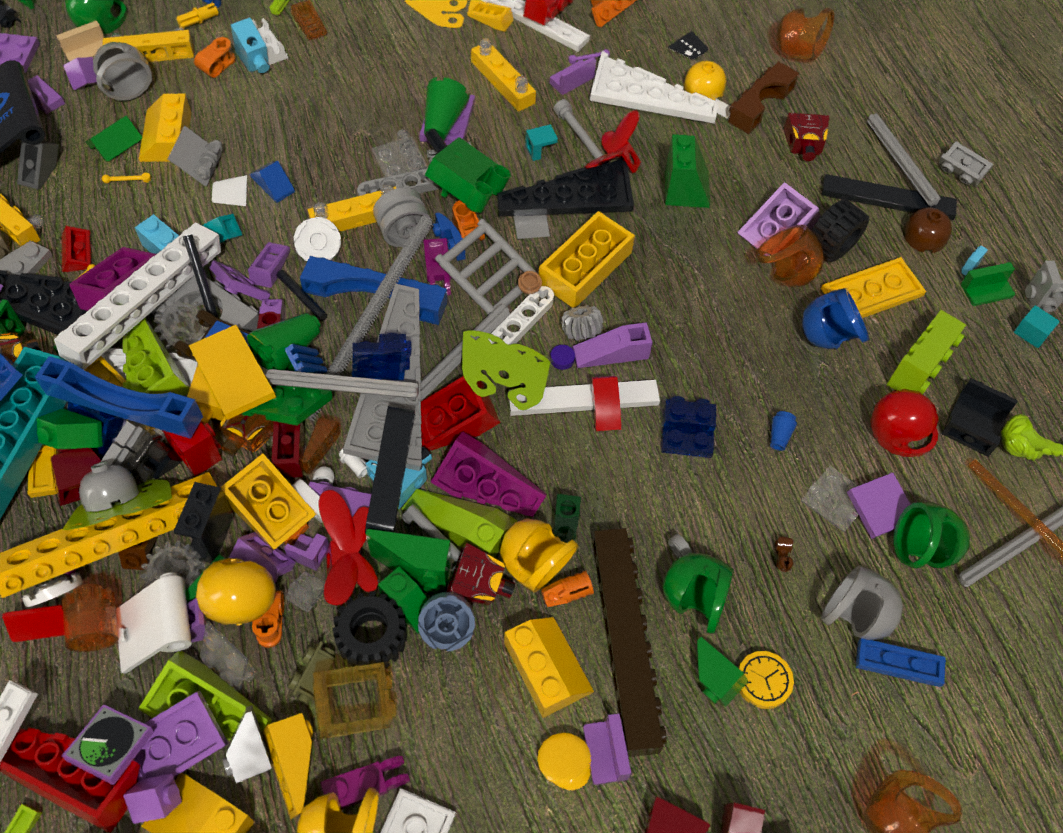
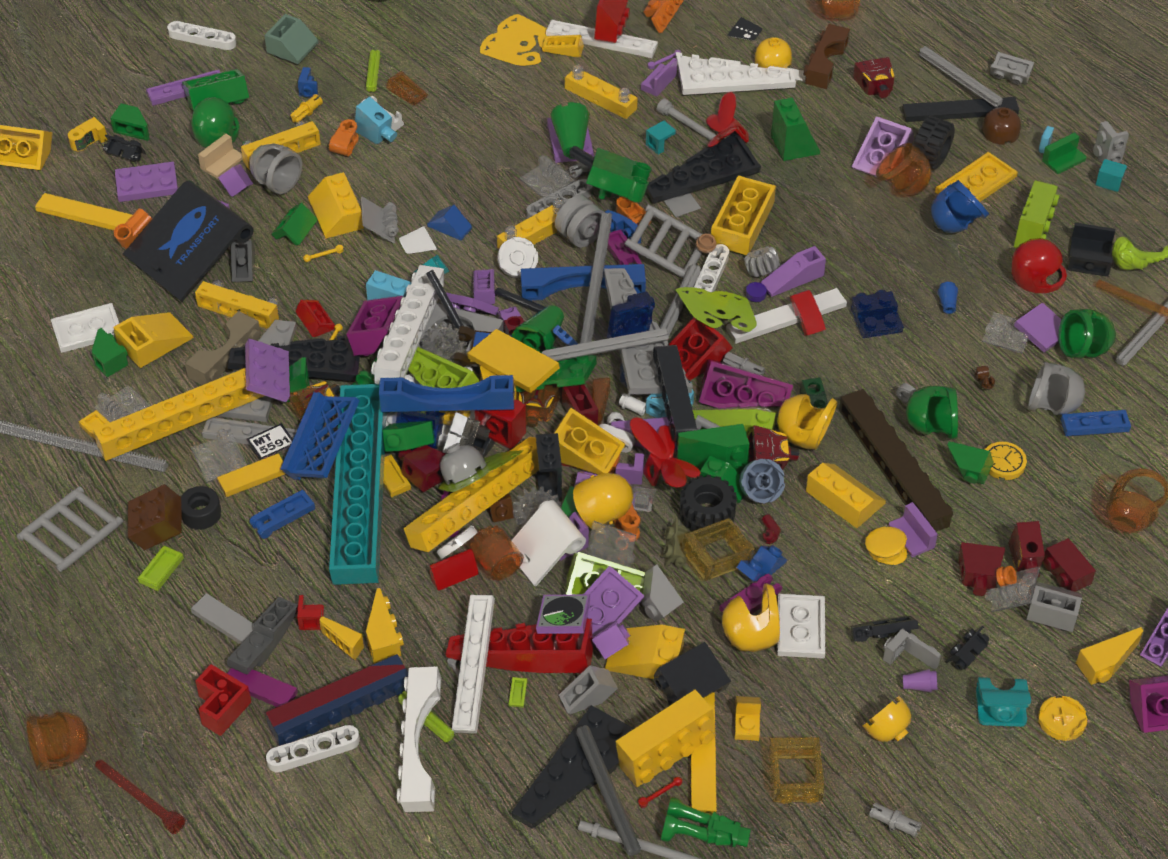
camera: 15 degrees left, 10 degrees down
yellow slope [262,713,313,819] -> none
orange hinge [541,571,594,607] -> none
none -> light grey axle [723,352,765,375]
none -> blue slope [736,545,787,581]
none -> dark red arm [761,514,781,544]

